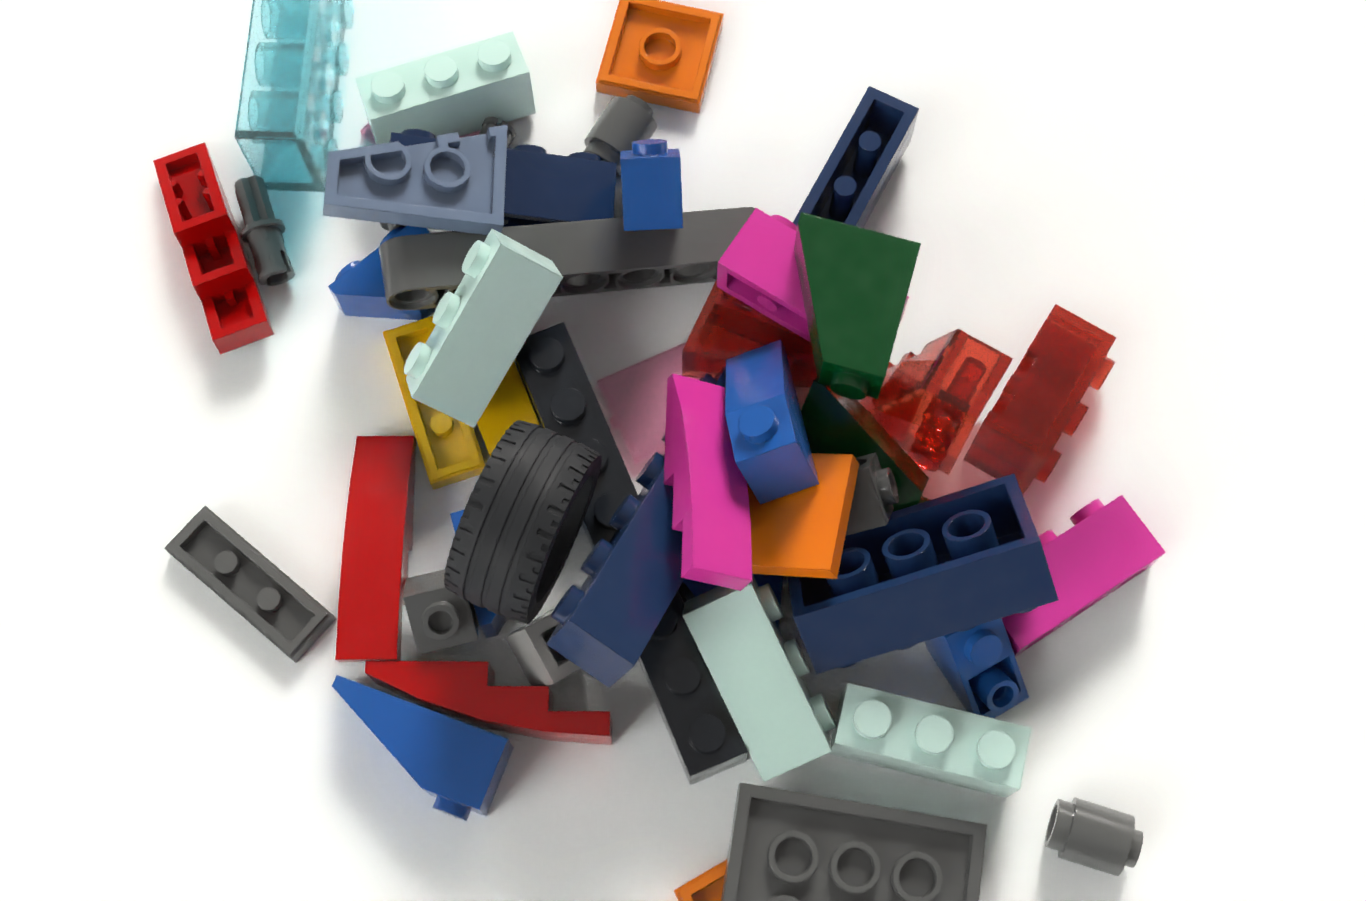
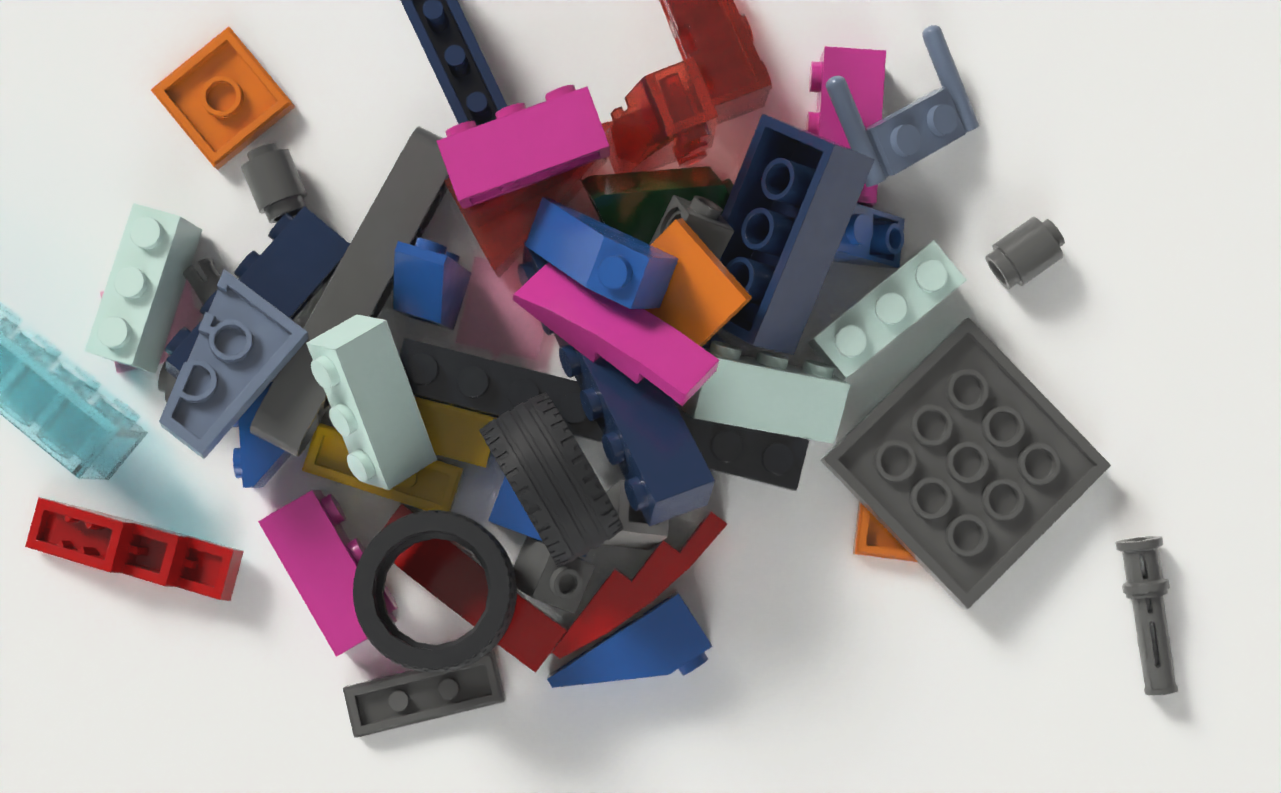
camera: 55 degrees left, 15 degrees up
dark grey axle [234,175,295,286] -> none
blue slope [620,139,683,231] -> none
dark green slope [794,212,921,400] -> none
none -> dark pink brick [258,490,398,657]
none -> black tyre [353,510,517,672]
none -> blue slope [393,238,472,331]
none -> sand blue plate [826,25,979,187]

